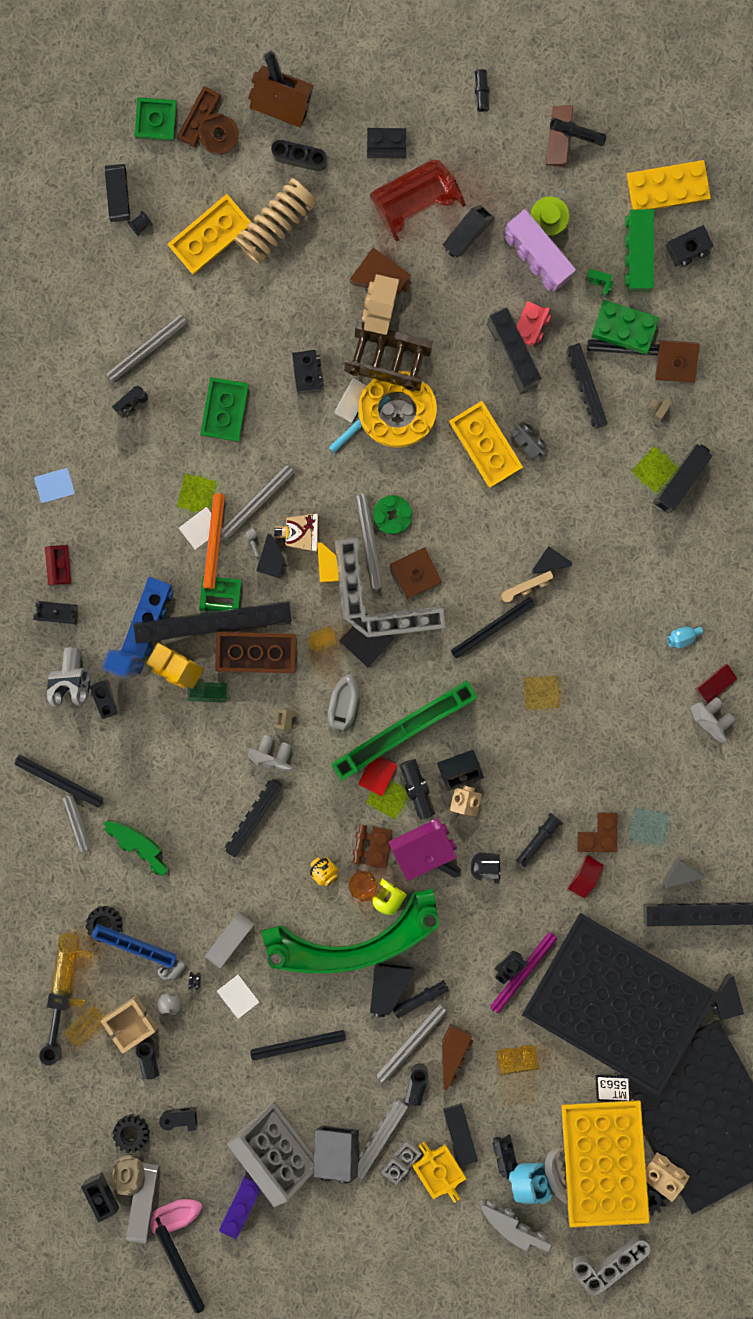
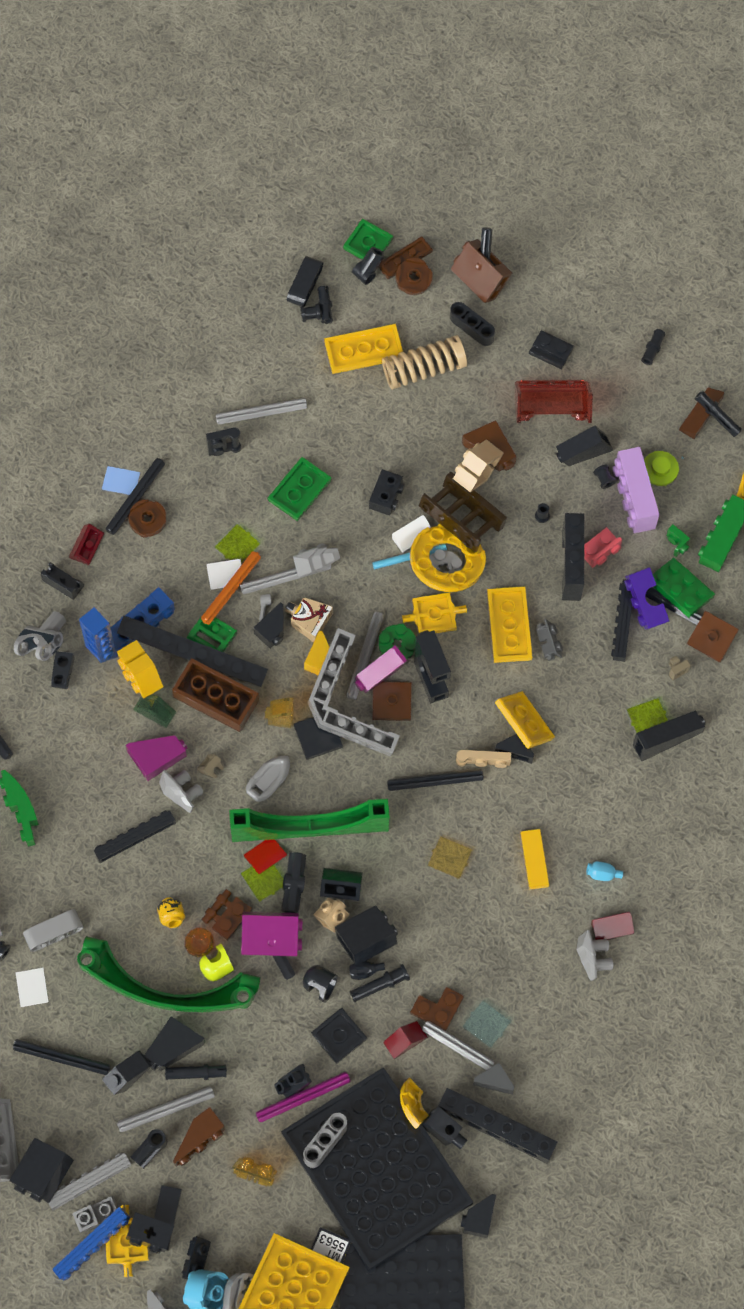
camera: 25 degrees right, 20 degrees down
none -> blue piece [52,1207,131,1280]
none -> black slope [102,1050,152,1095]
none -> black axle [106,458,165,535]
none -> magenta slope [125,735,188,781]
none -> black brick [126,1212,174,1254]
none -> reddish brown plate [129,499,166,538]
none -> light grey connector [293,543,340,577]
none -> light grey beam [303,1113,347,1168]
none -> black tile [311,1008,367,1064]
none -> black pin [317,286,333,324]
none -> black brick [335,905,398,966]
none -> black piece [349,961,386,980]
none -> black piece [352,247,385,285]
none -> slope [355,645,407,693]
none -> yellow tile [400,1078,428,1129]
none -> yellow plate [402,592,467,633]
none -> black arch [414,630,451,704]
none -> black torso [421,1106,467,1149]
none -> light grey axle [422,1021,495,1070]
none -> yellow tile [495,691,555,749]
none -> yellow tile [520,829,549,890]
none -> black pin [535,503,550,523]
none -> black bush [593,464,616,489]
none -> dark purple arch [624,567,670,629]

